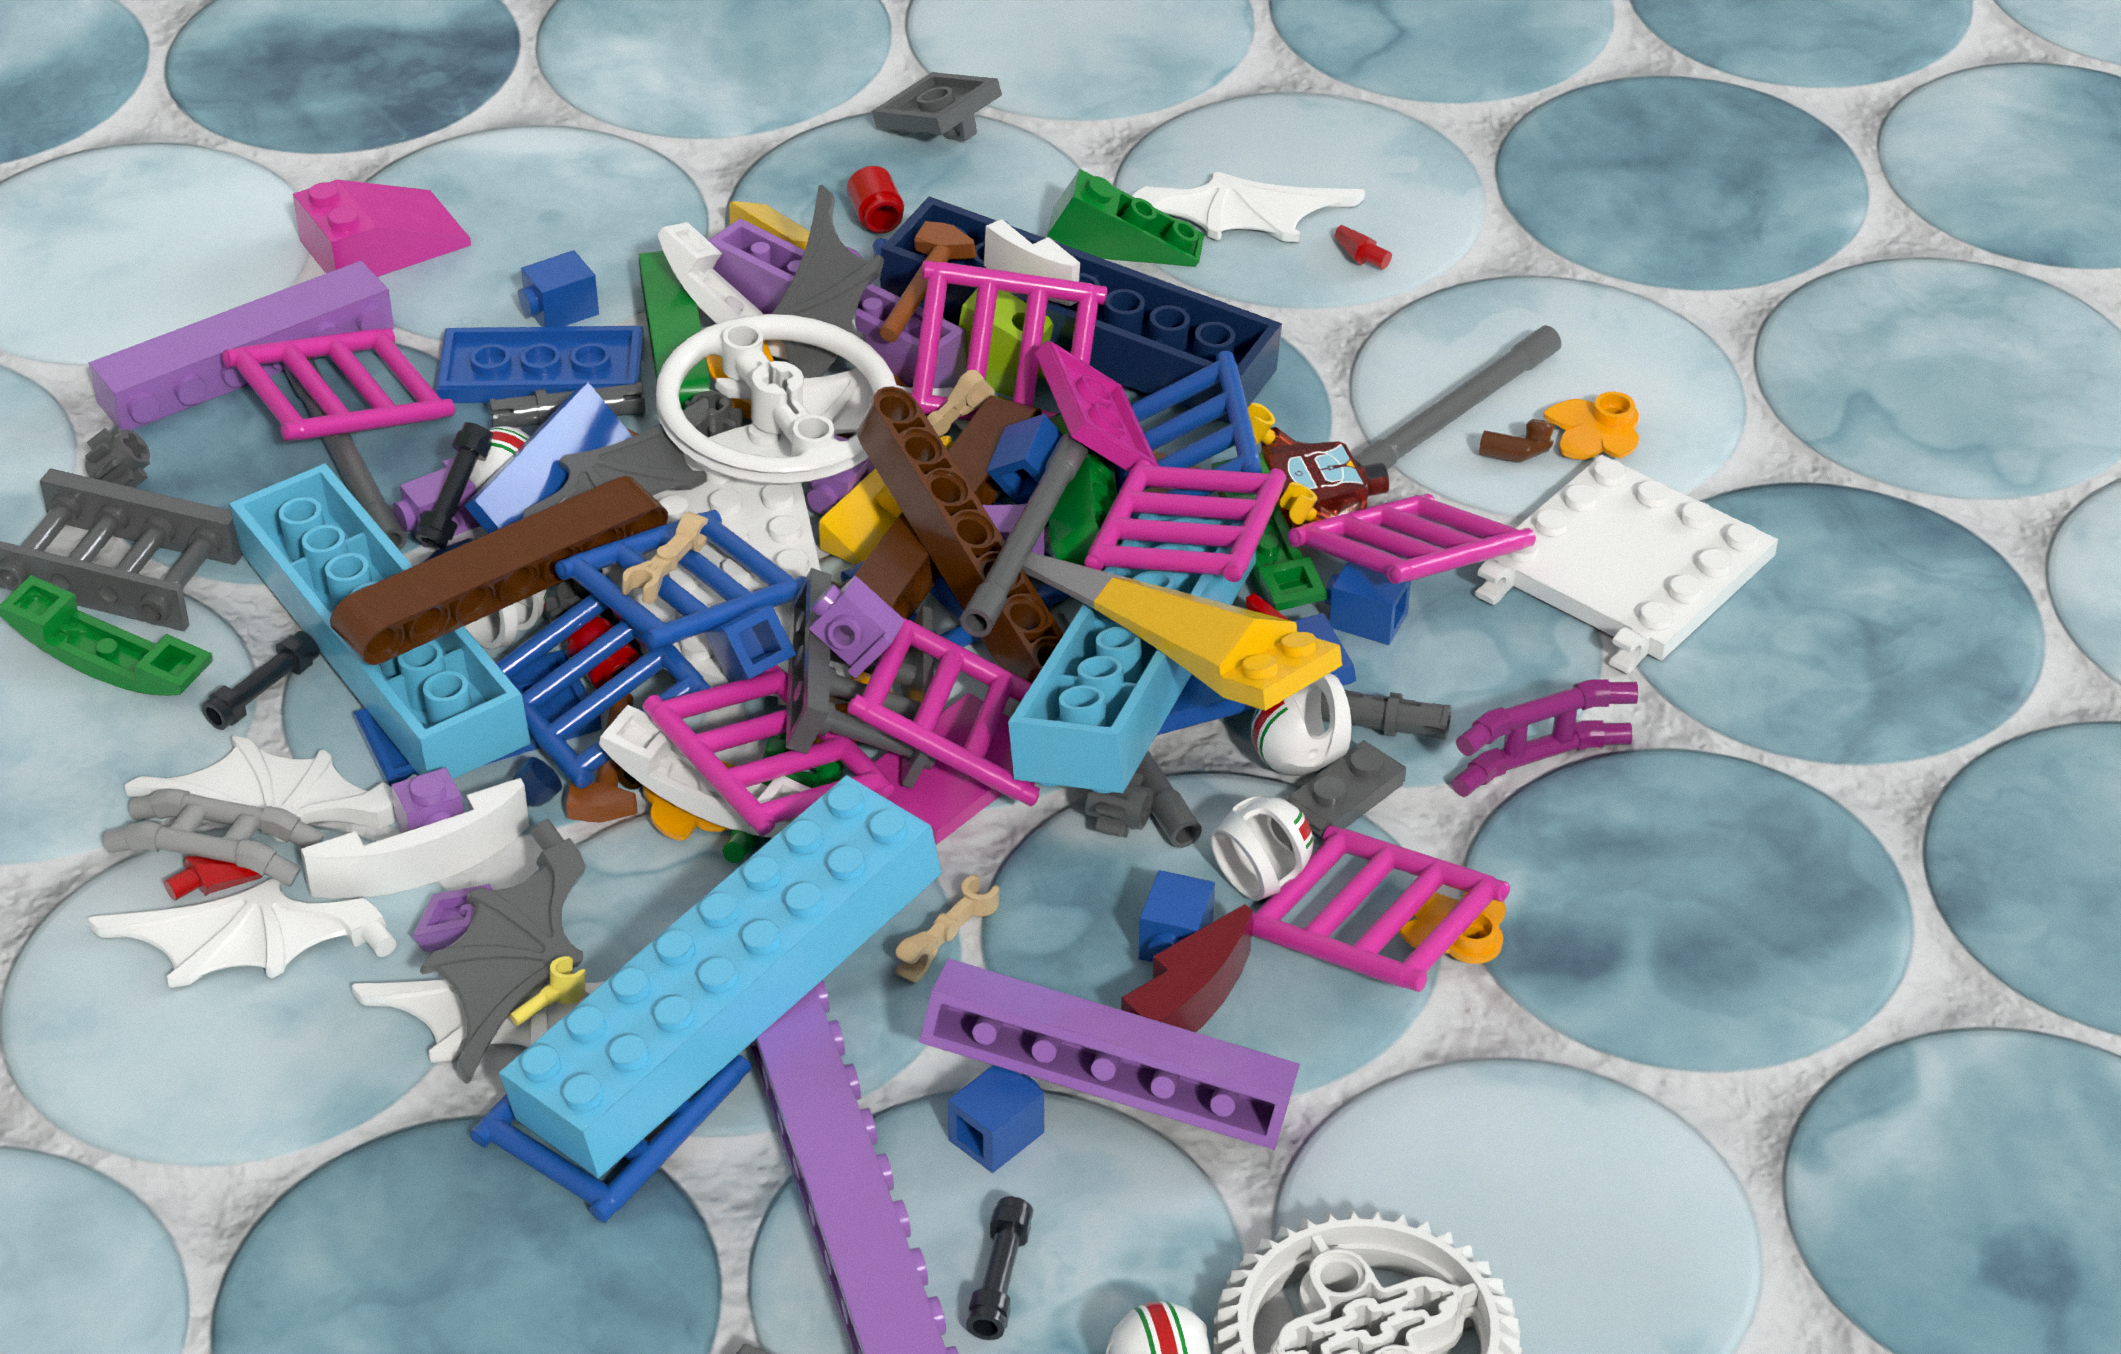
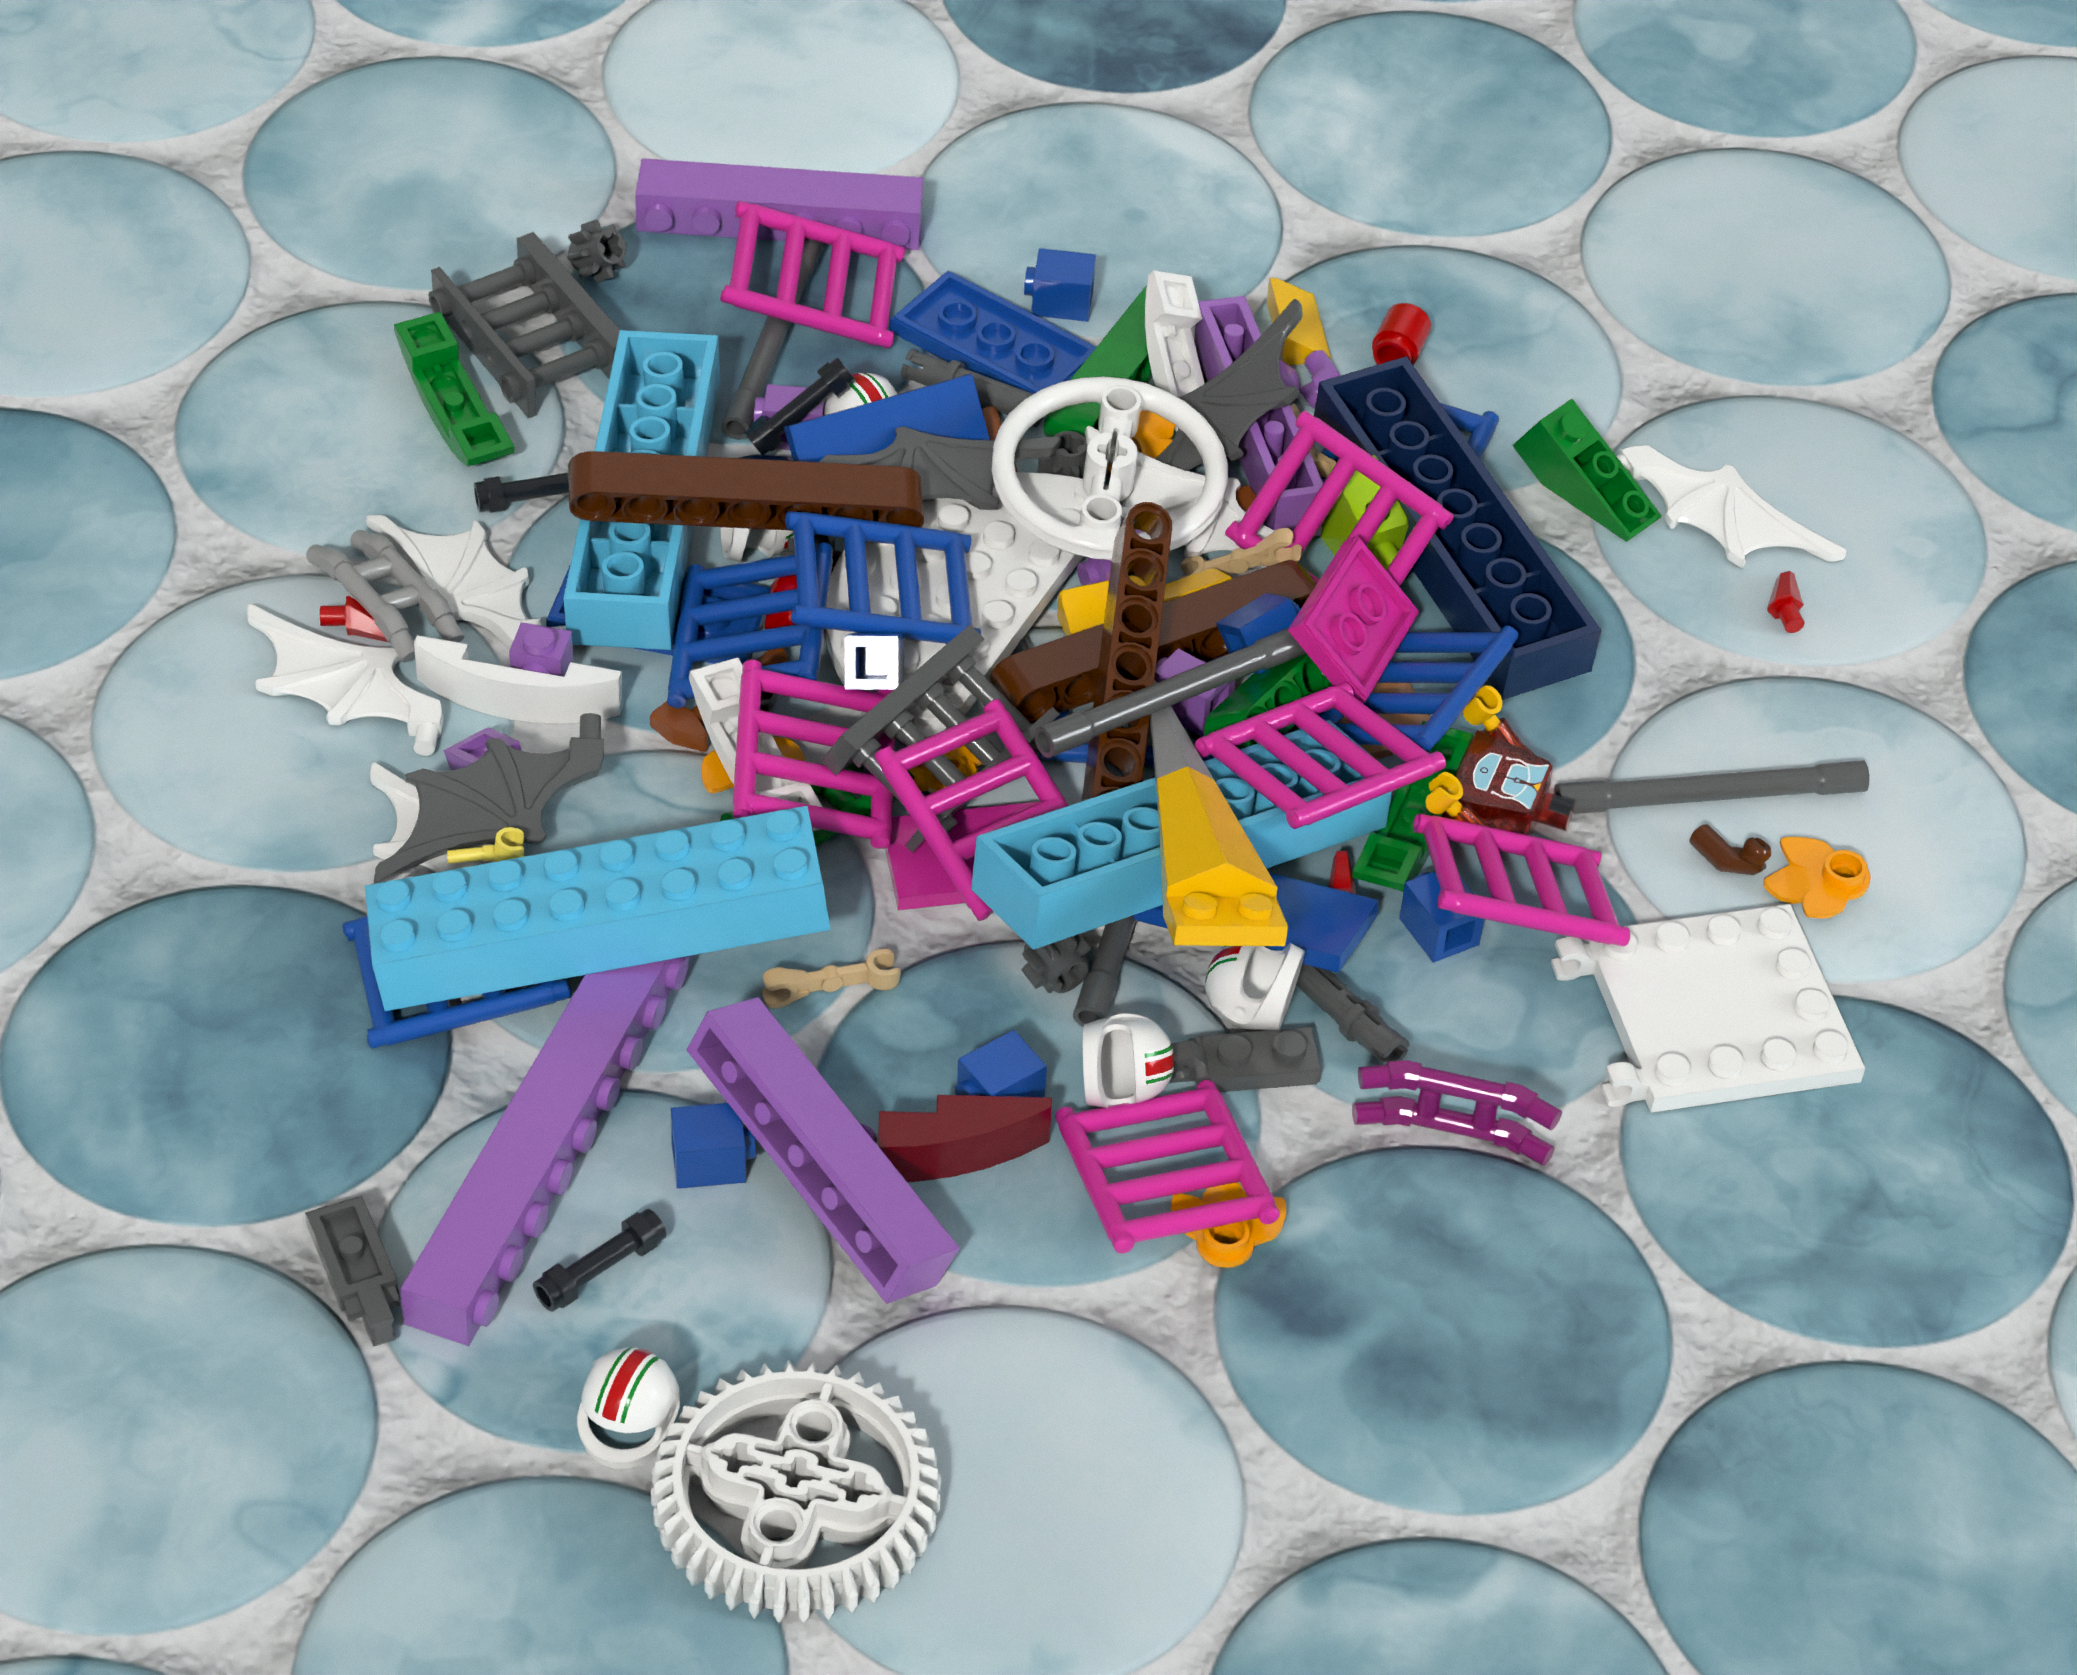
camera: 35 degrees right, 5 degrees up
dark pink slope [293,179,471,277] -> none
dark blue hinge [512,757,562,807] -> none
tan piece [621,511,708,604] -> none
medium lavender brick [808,575,905,679] -> none
dark grey hinge [872,72,1002,141] -> none
dark orange piece [879,221,976,342] -> none
white slope [984,219,1080,306] -> none

